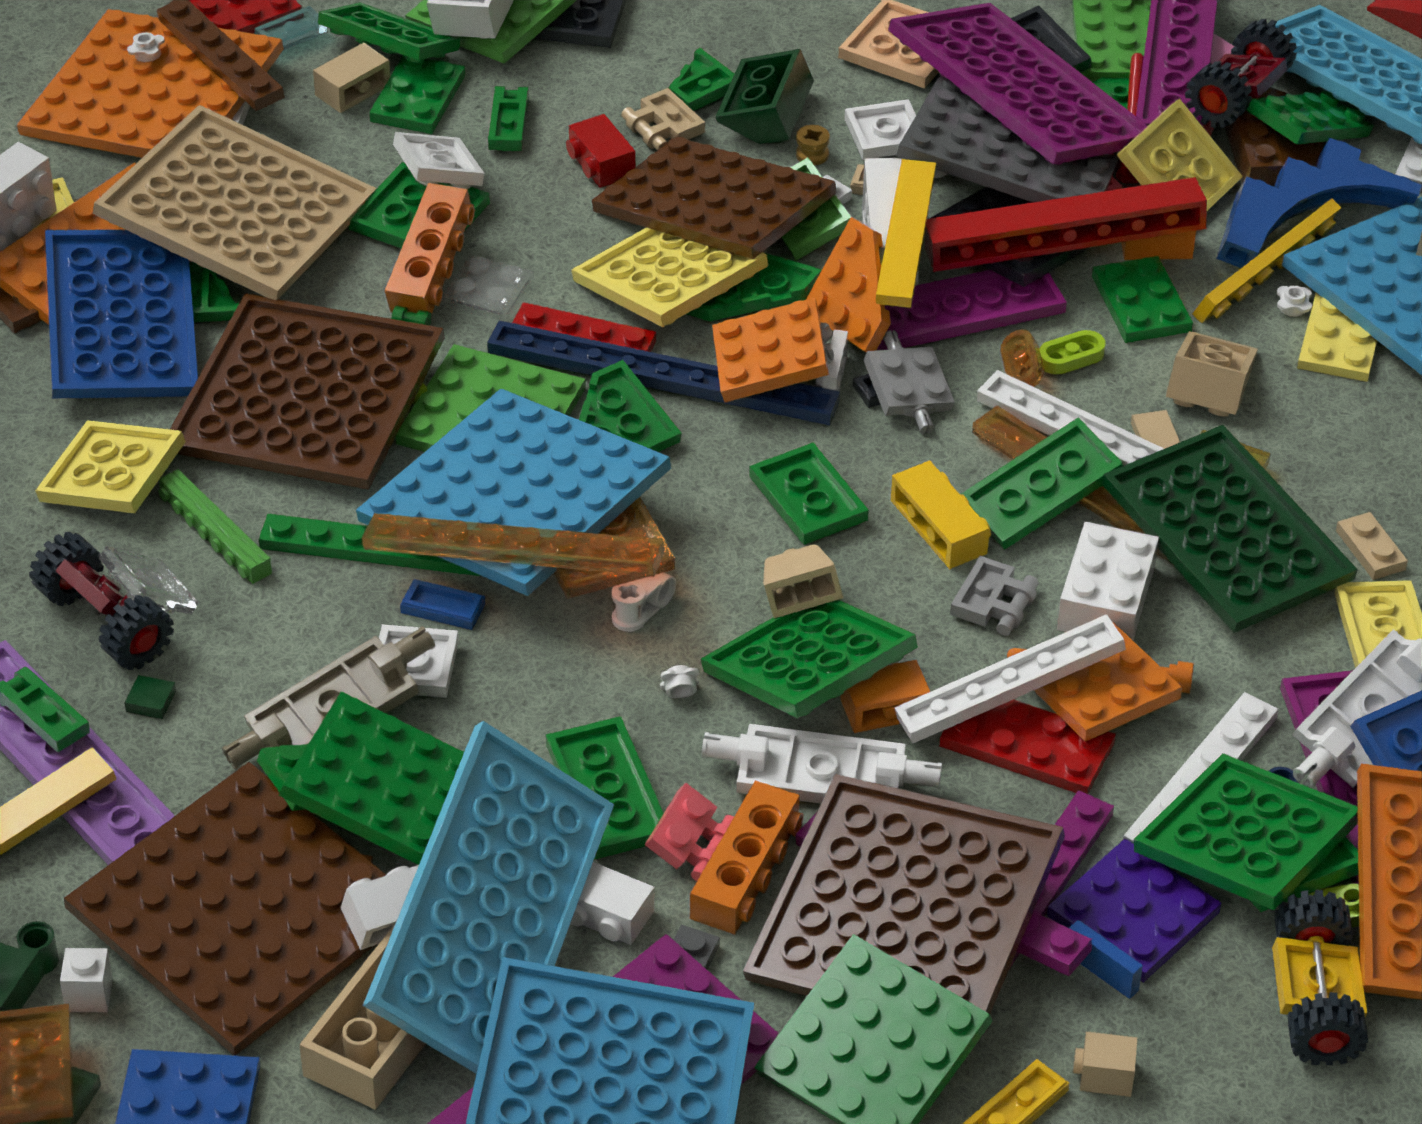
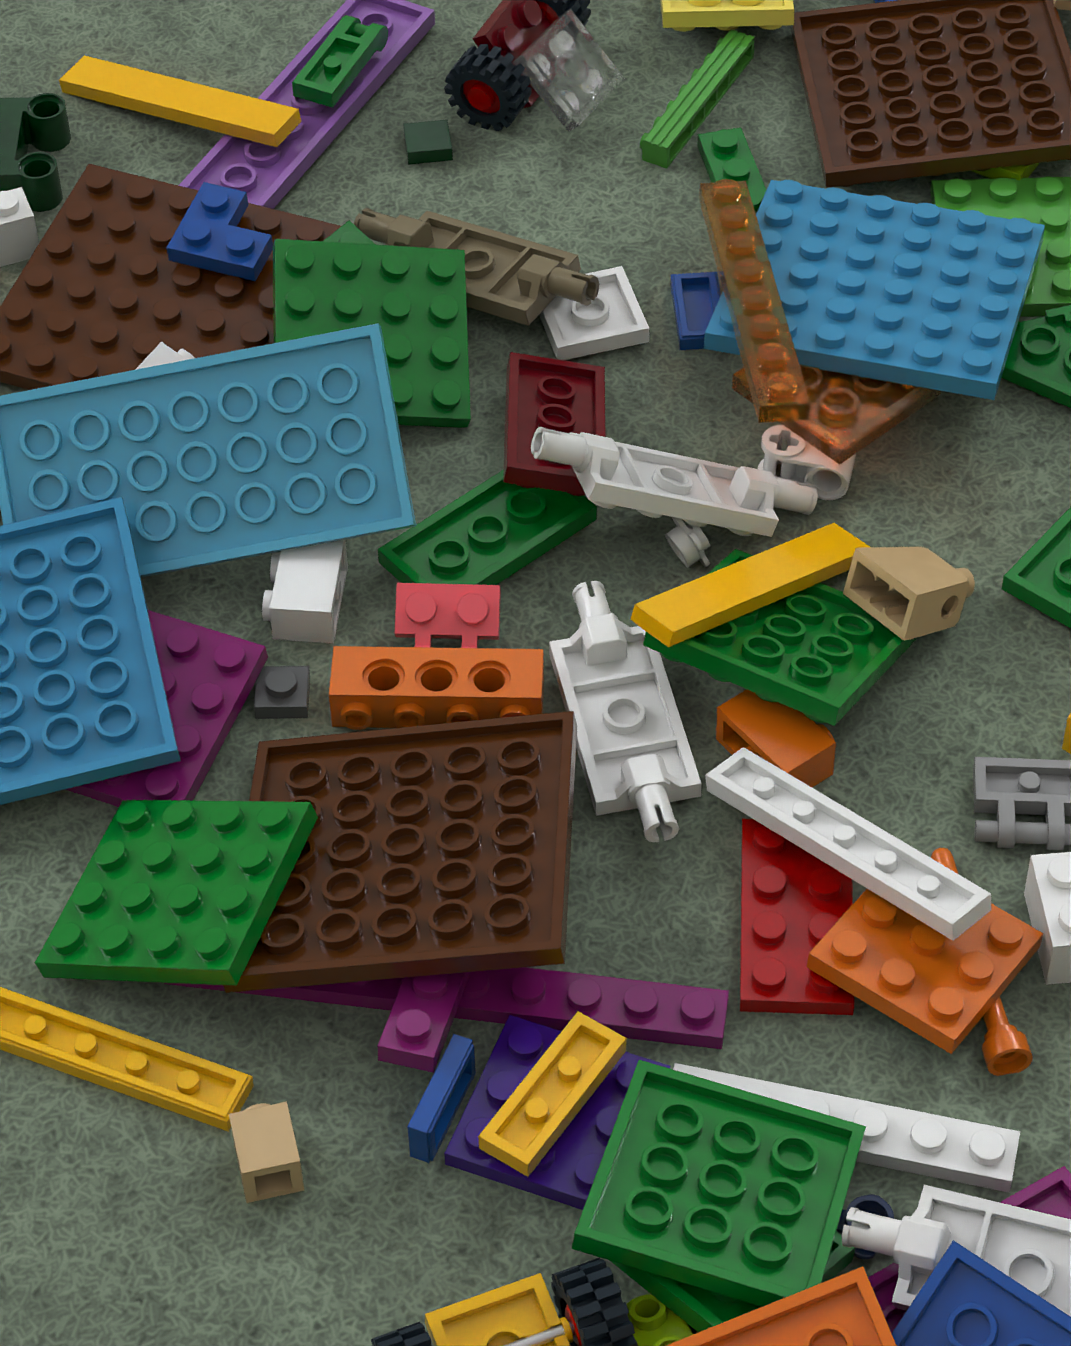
camera: 70 degrees right, 5 degrees up
none -> blue plate [166,182,273,281]
none -> yellow plate [478,1011,627,1177]
none -> dark red plate [503,352,606,496]
none -> white plate [531,427,818,537]
none -> yellow tile [630,523,870,647]

